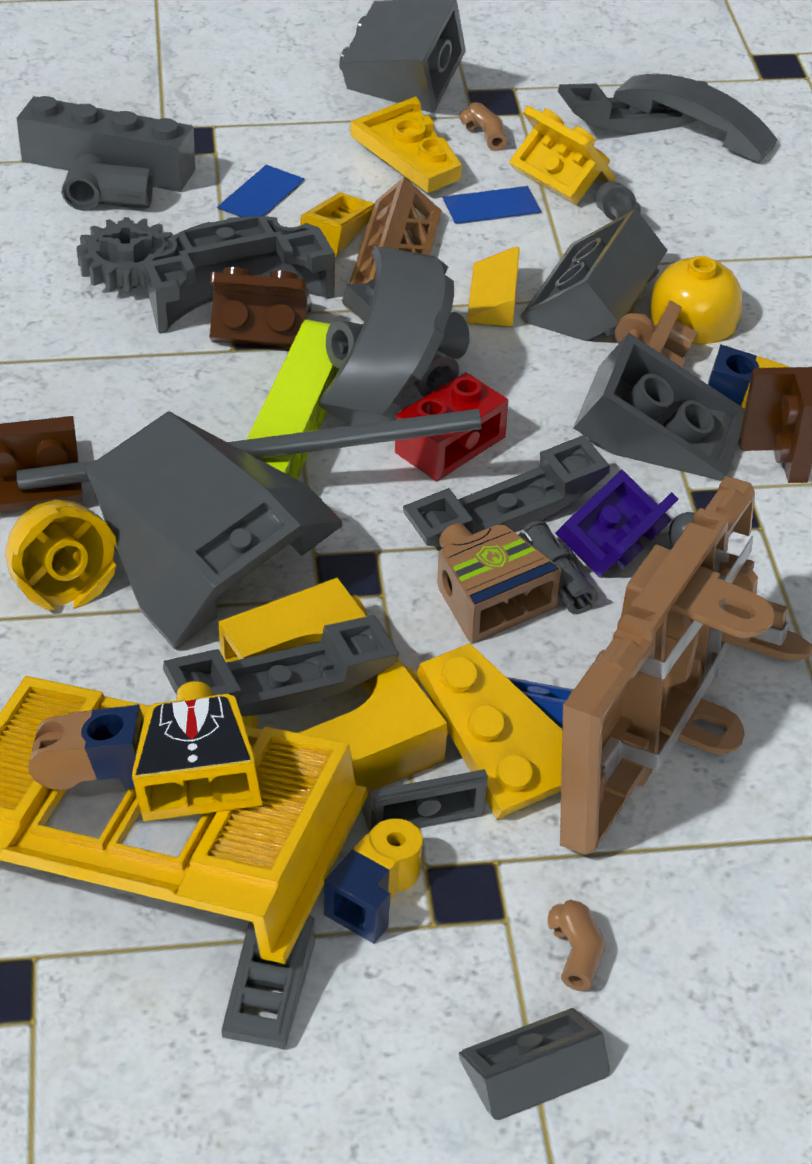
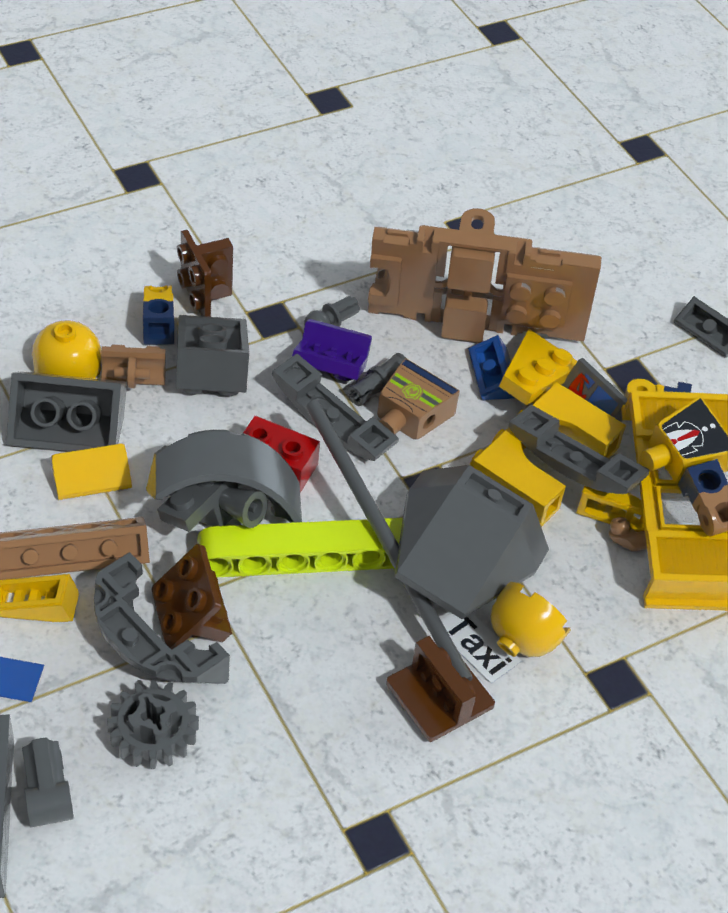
camera: 115 degrees left, 5 degrees up
medium nougat arm [547,899,606,991] -> none

